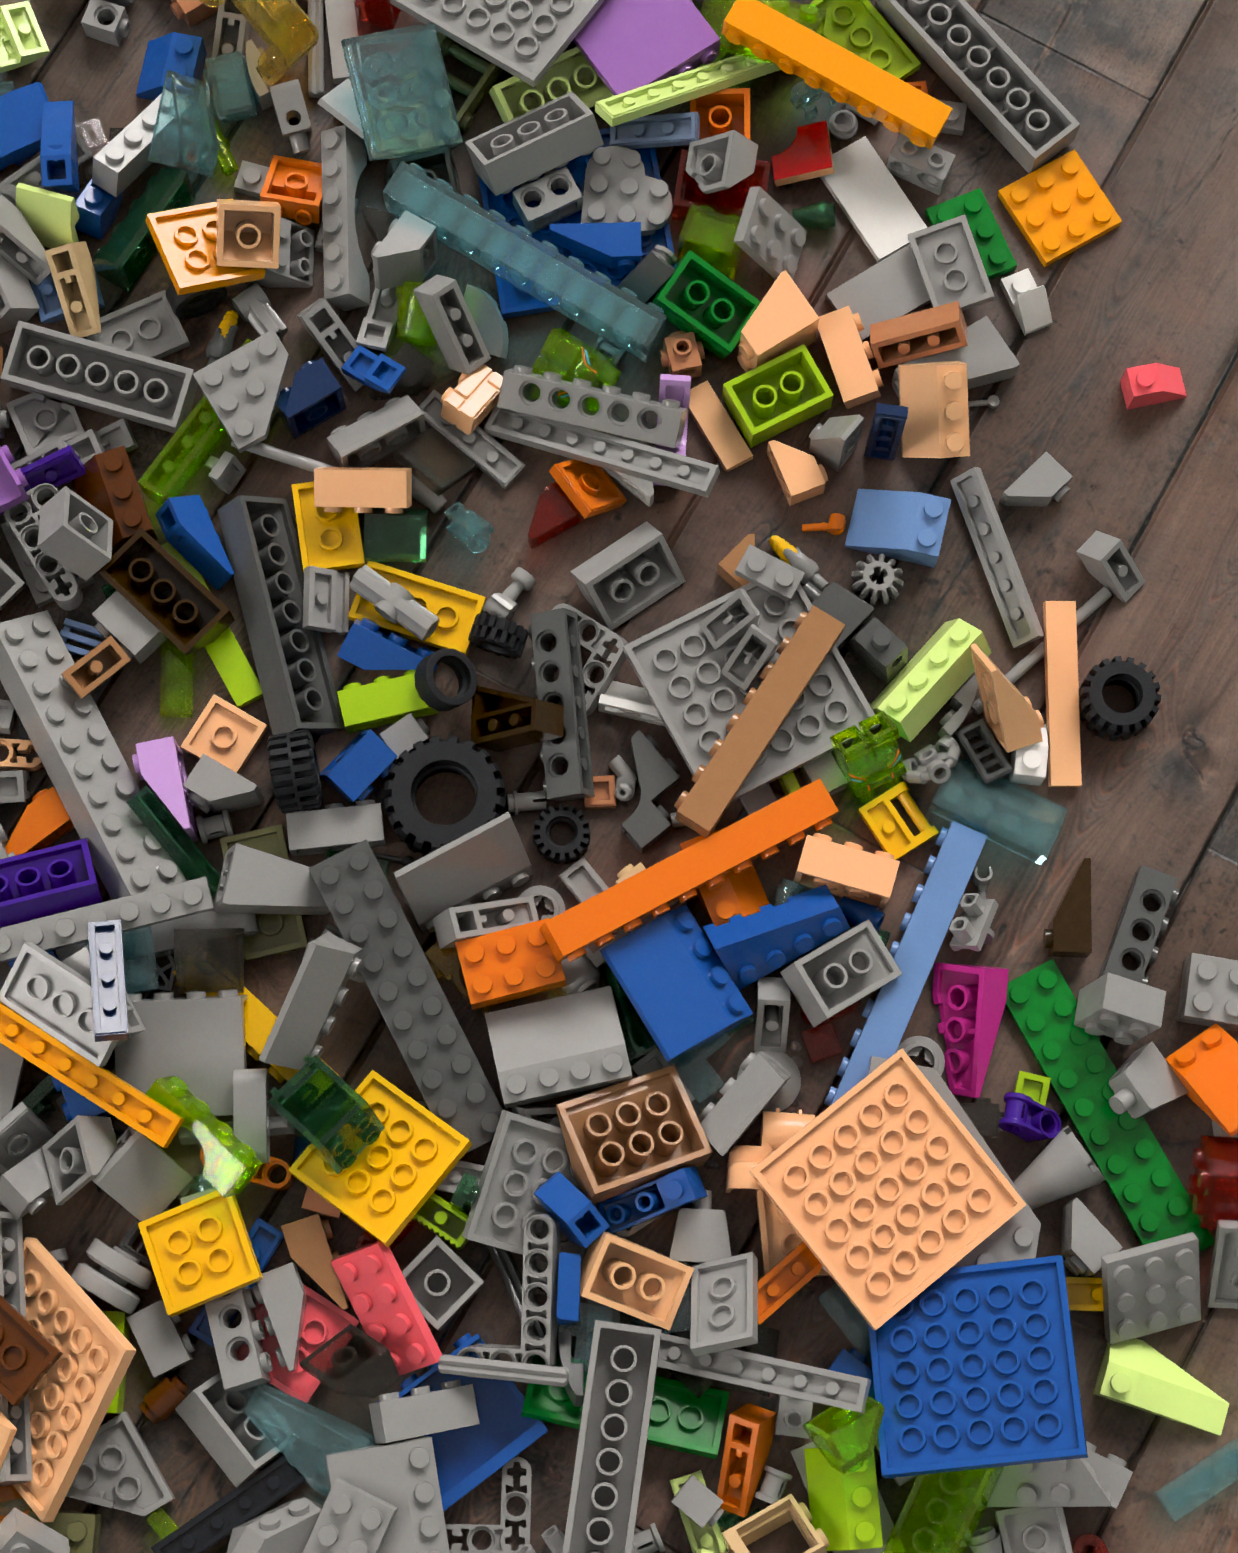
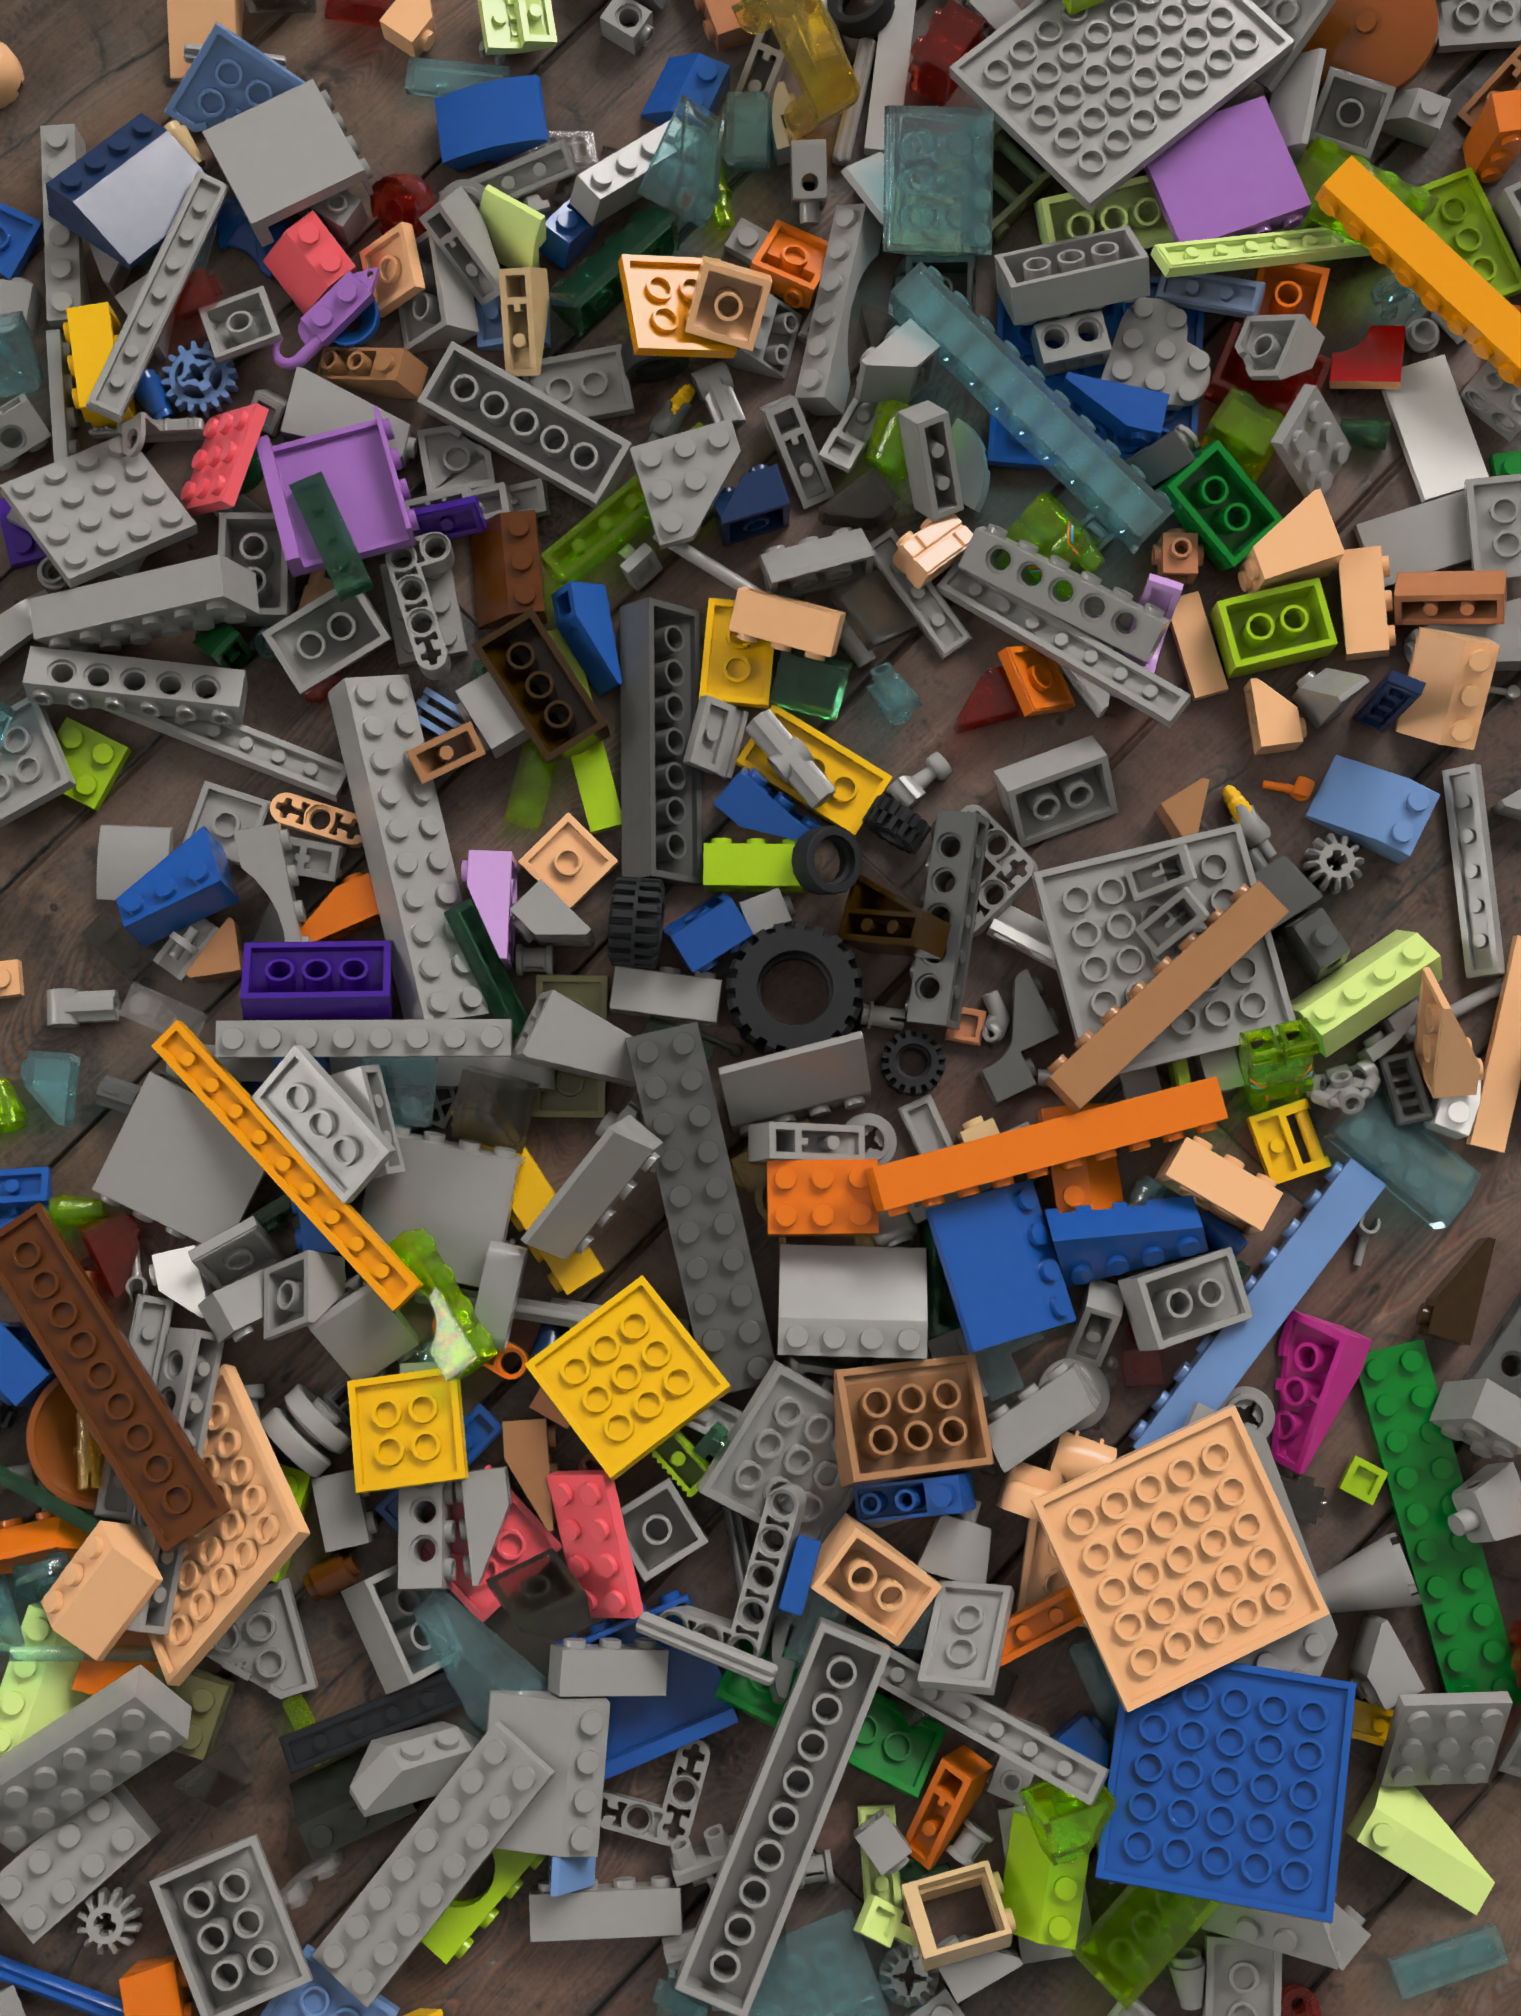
camera: 15 degrees right, 5 degrees up
light grey brick [37,486,113,580] -> none
blue slope [40,101,80,193] -> none
tile [88,920,129,1042] -> none
clear green container [268,1054,385,1175] -> none
blue slope [341,345,407,394] -> none
blue slope [534,1171,610,1248] -> none
light grey plate [734,544,805,603] -> none
light grey hips [949,893,999,951] -> none
dark purple piece [998,1092,1061,1142] -> none

